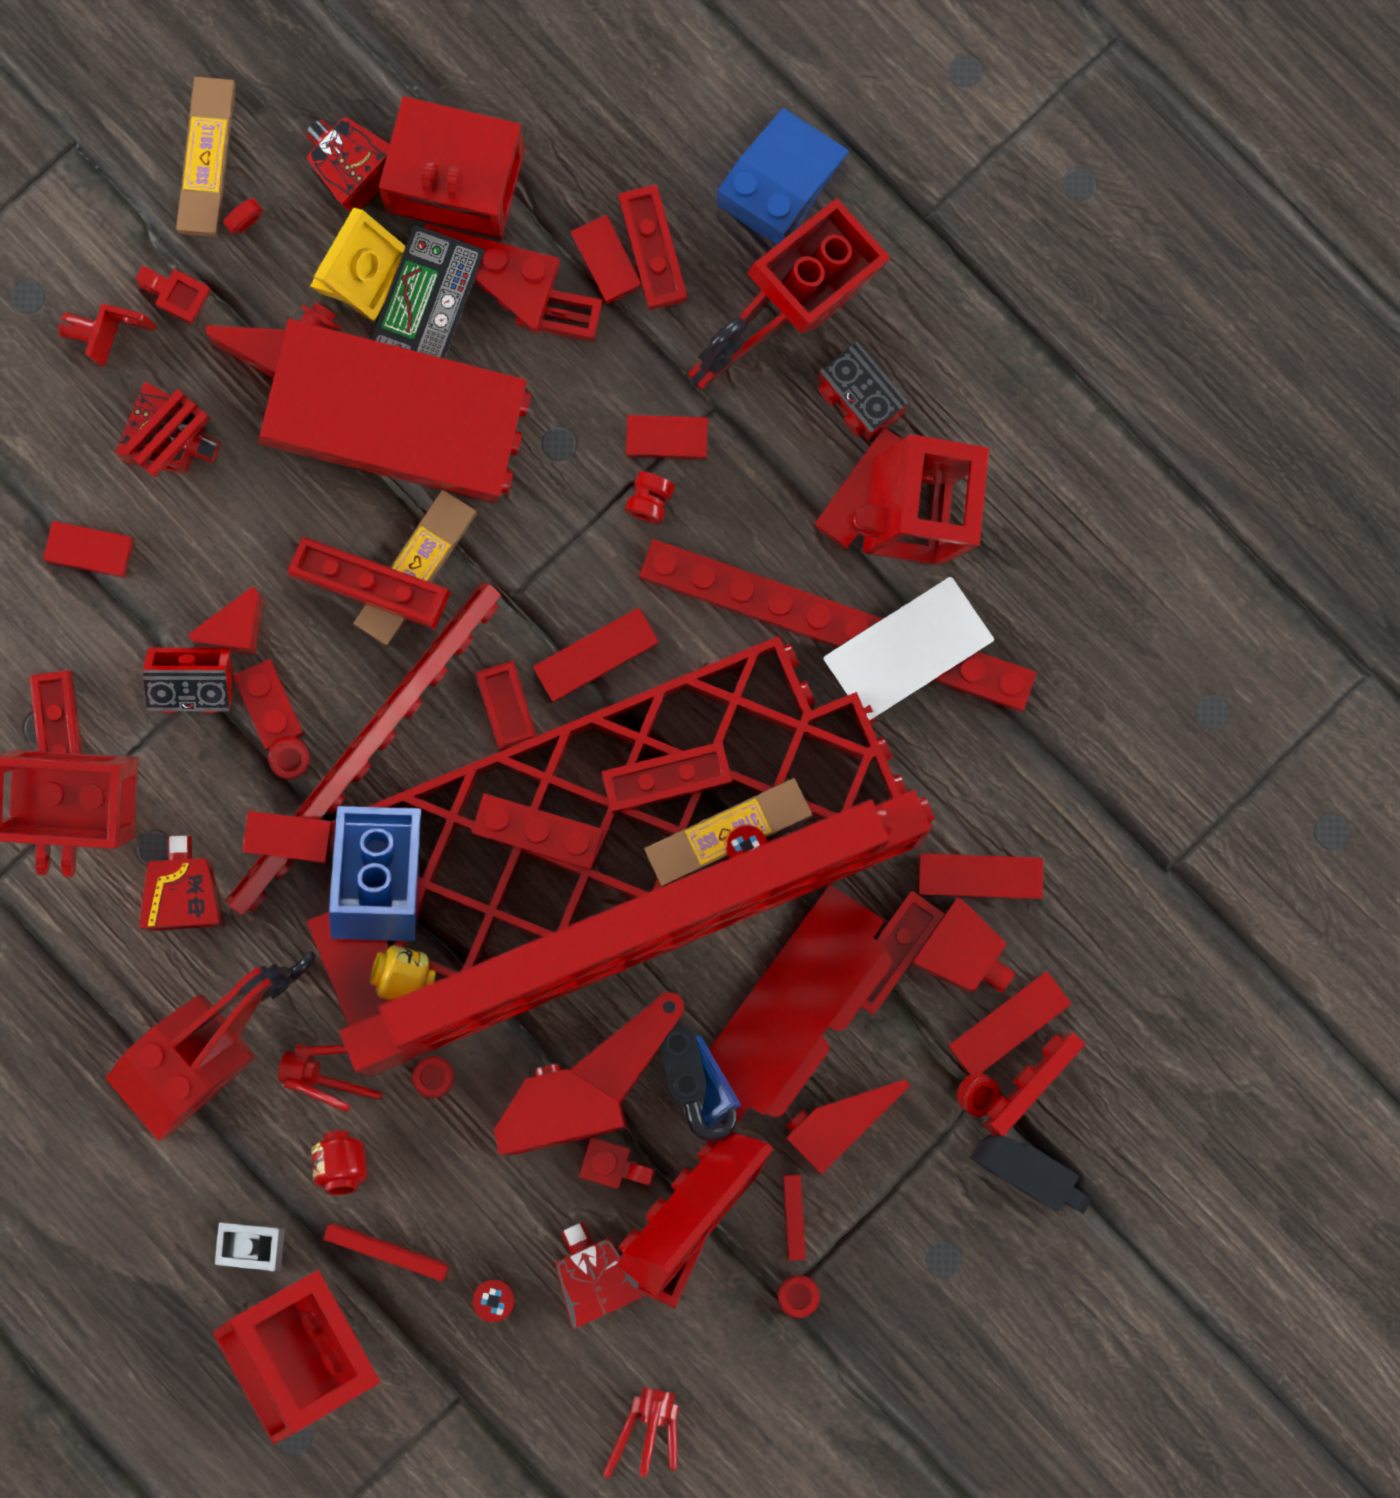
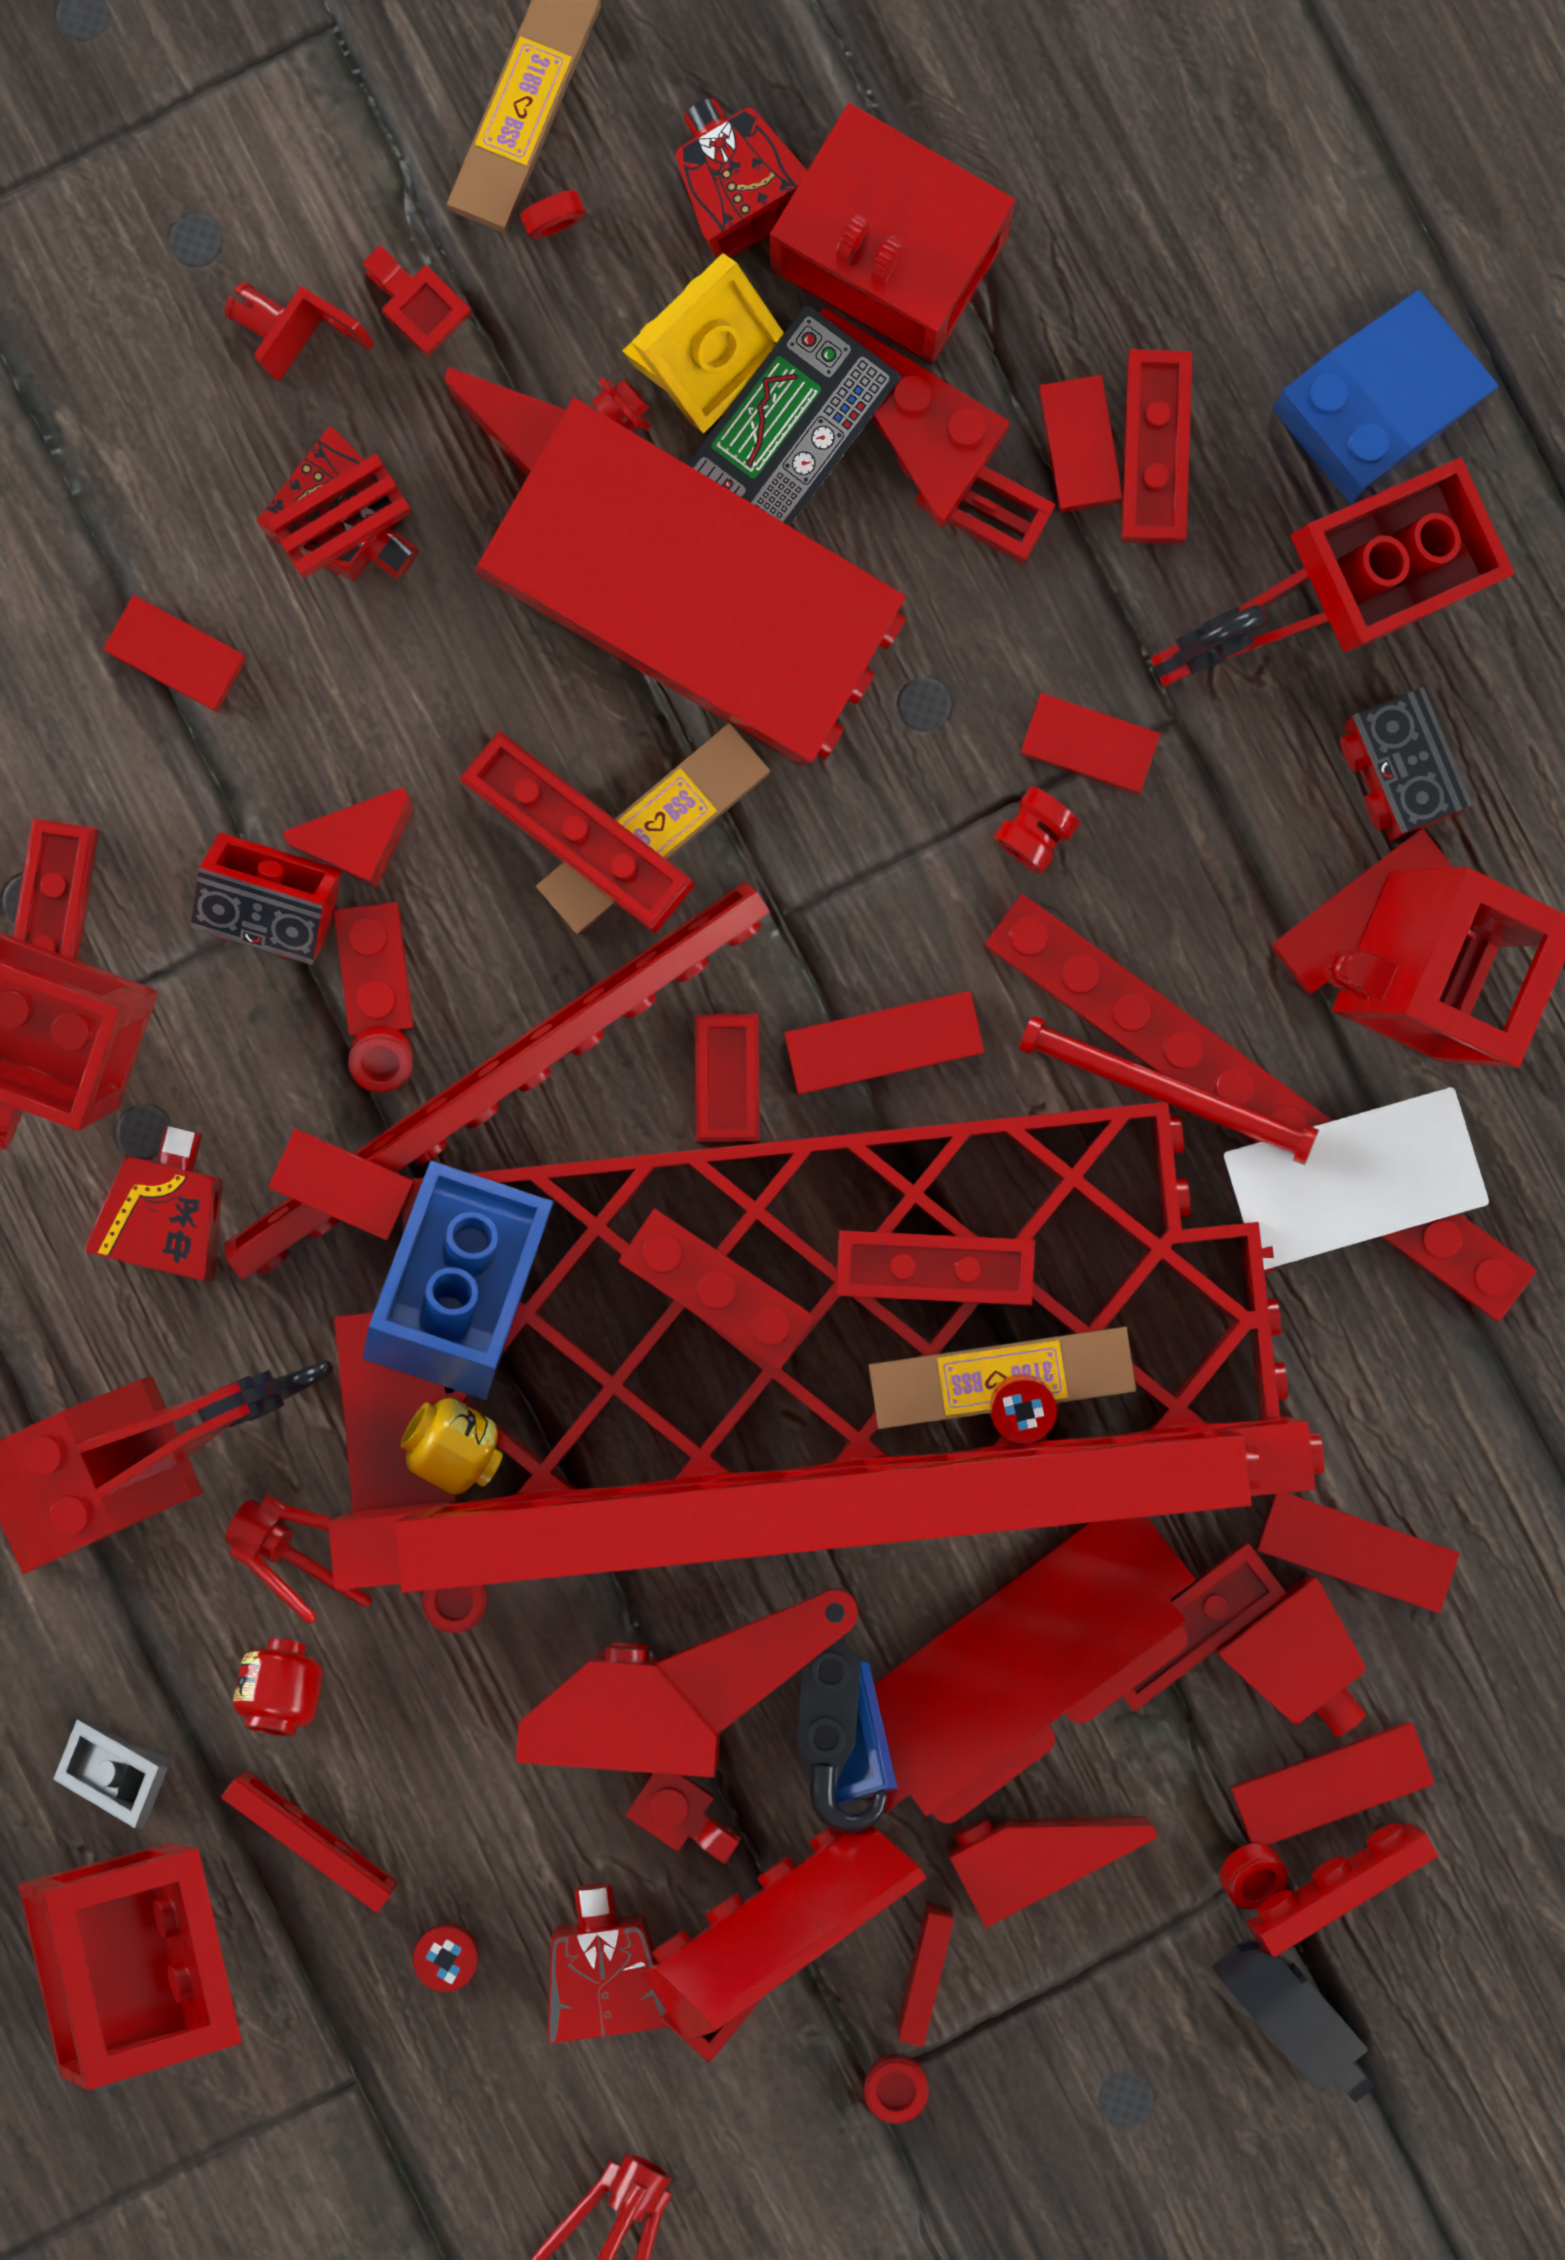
camera: 20 degrees right, 5 degrees up
none -> red bar [1019,1015,1319,1165]

